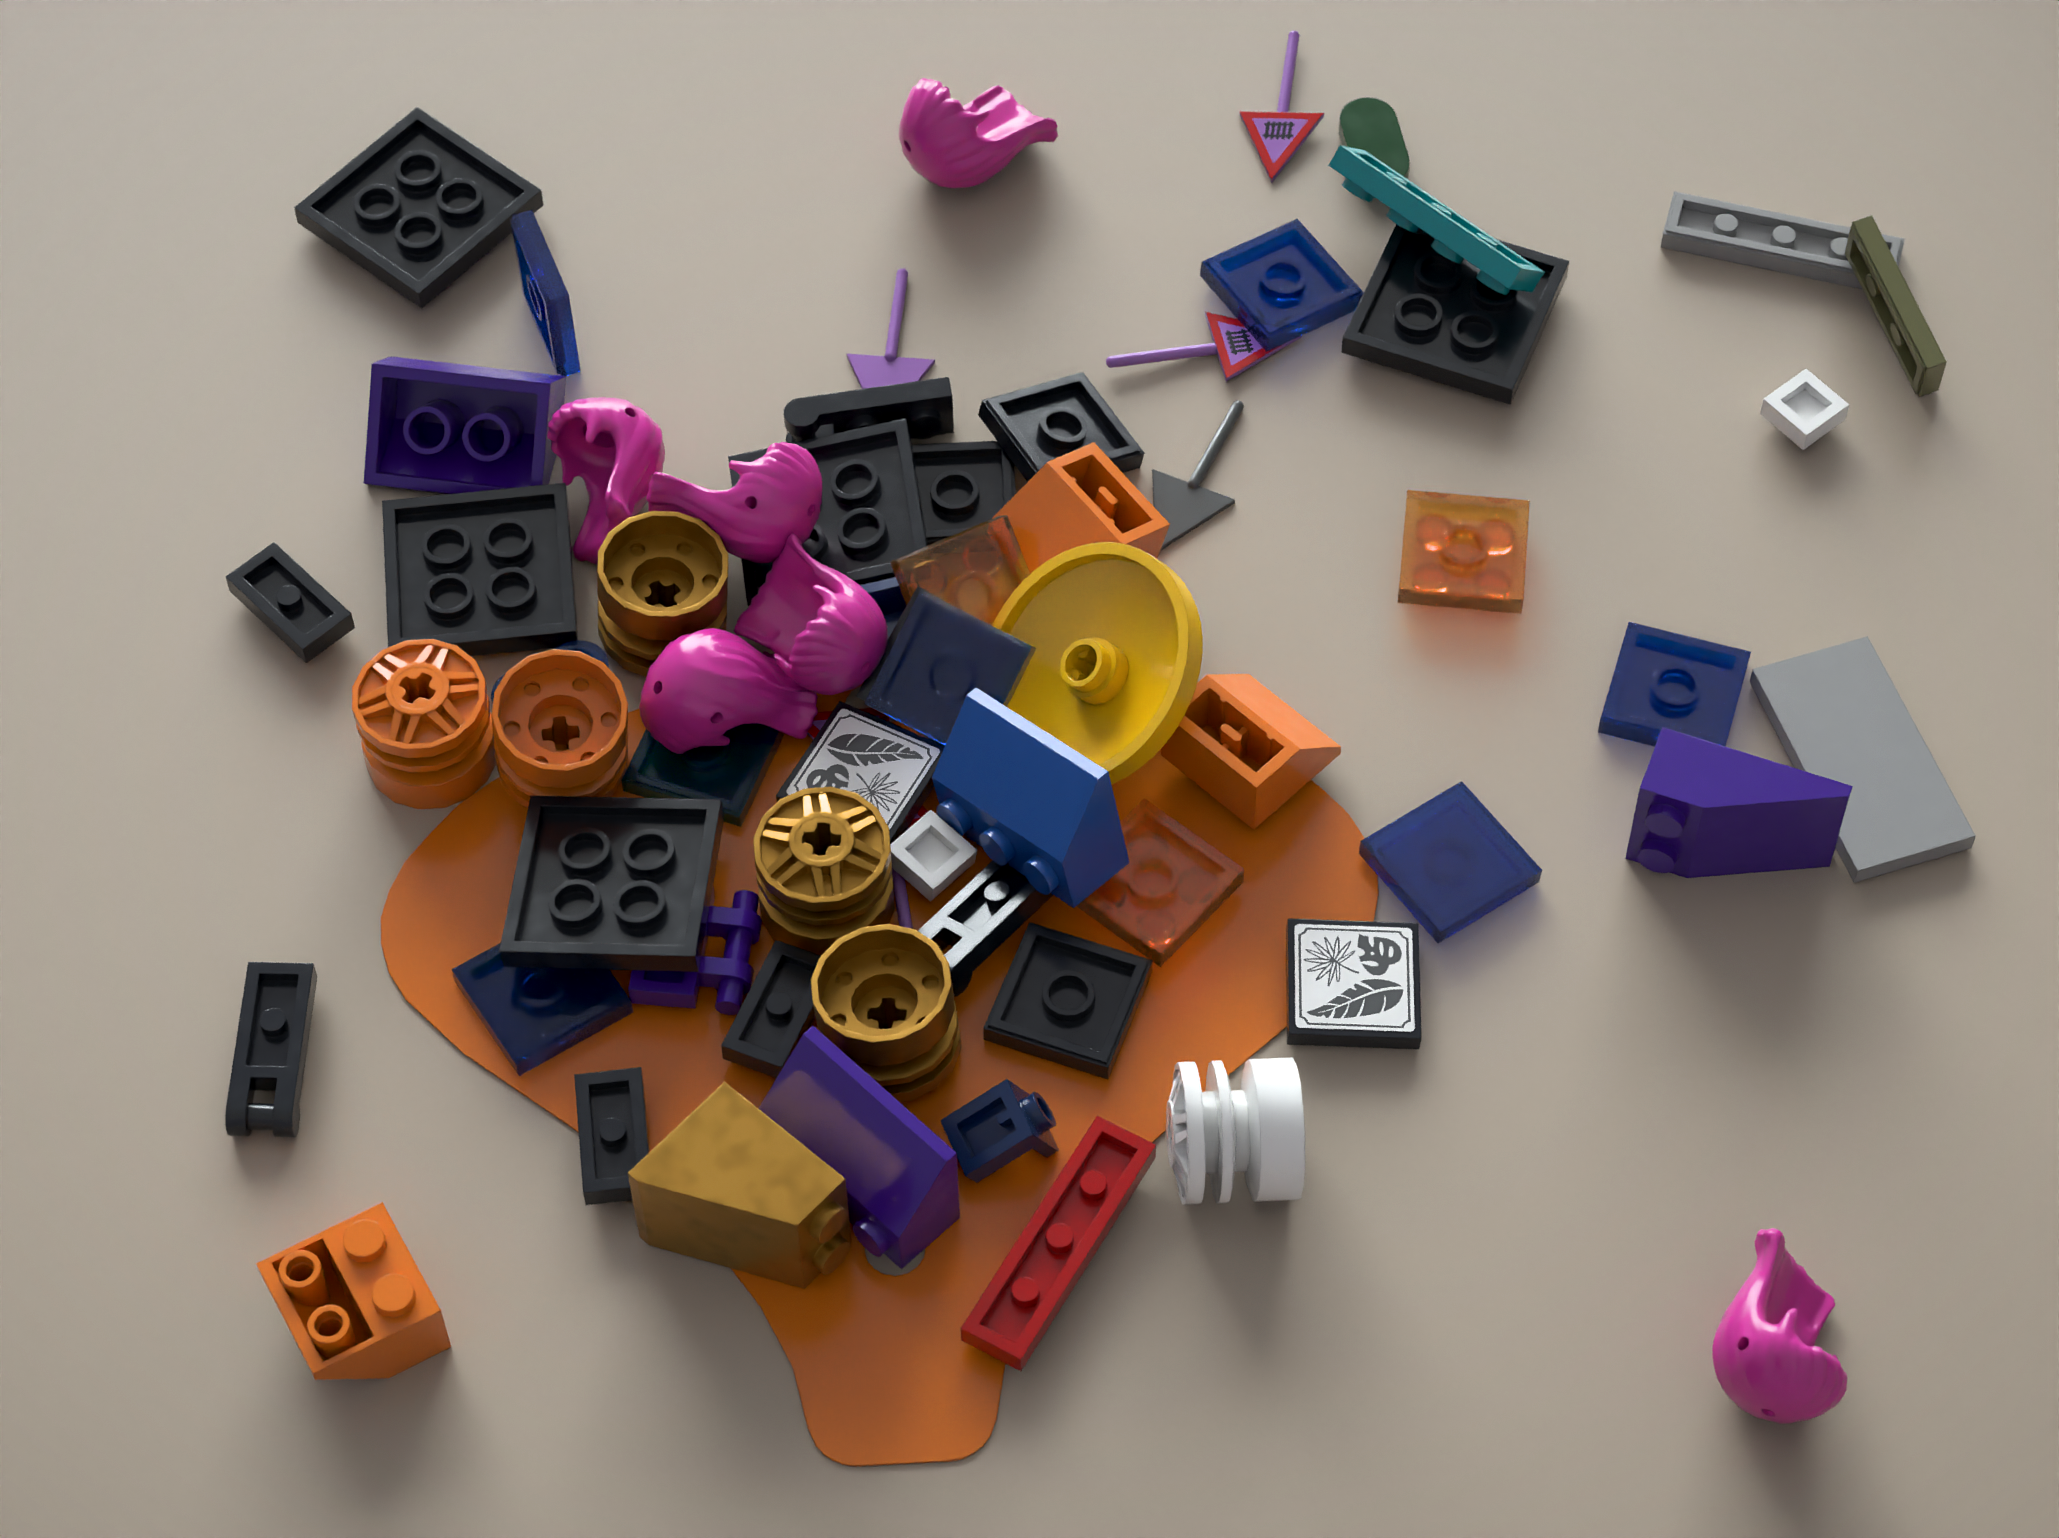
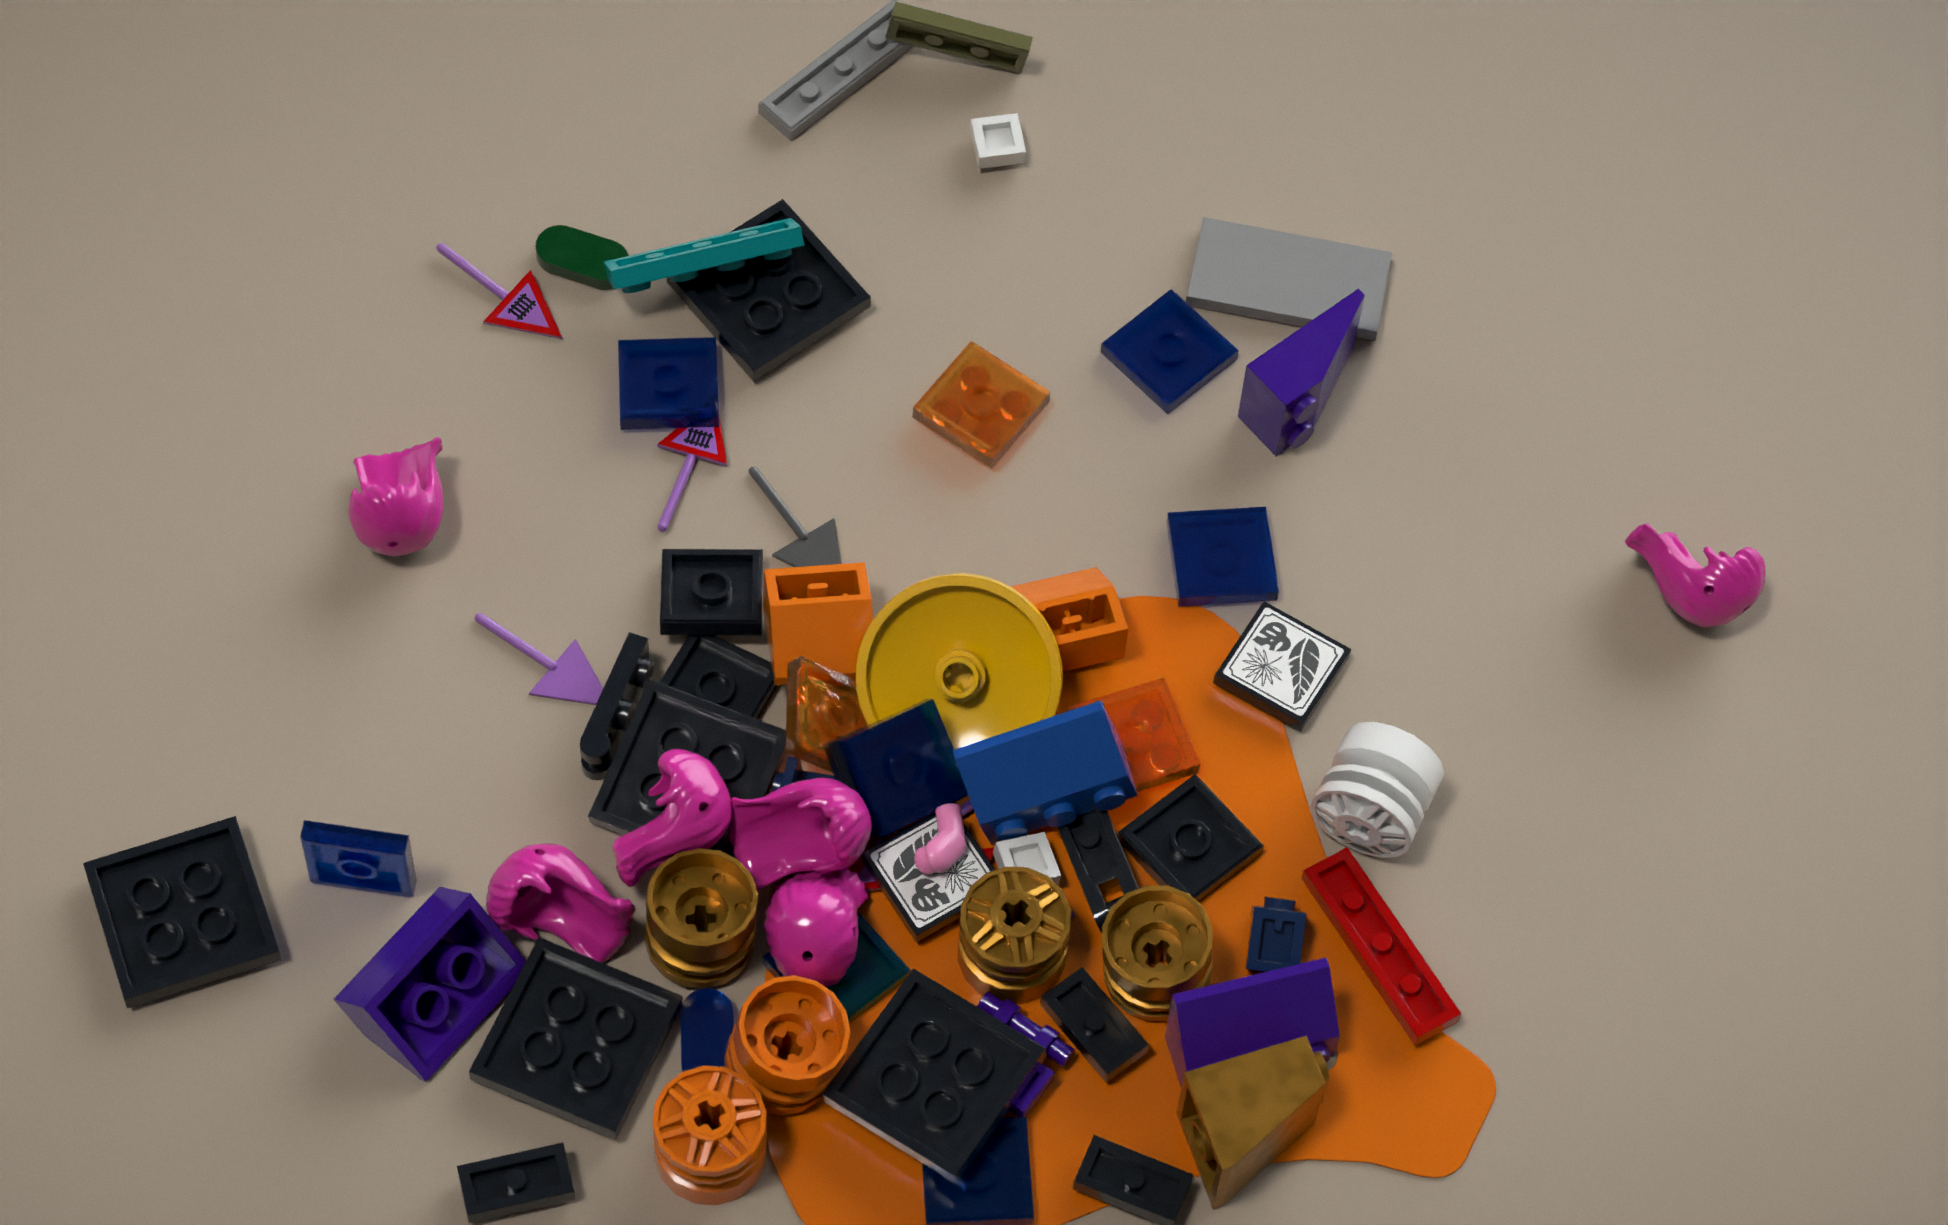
camera: 65 degrees left, 5 degrees up
none -> bright pink arm [914,803,966,875]

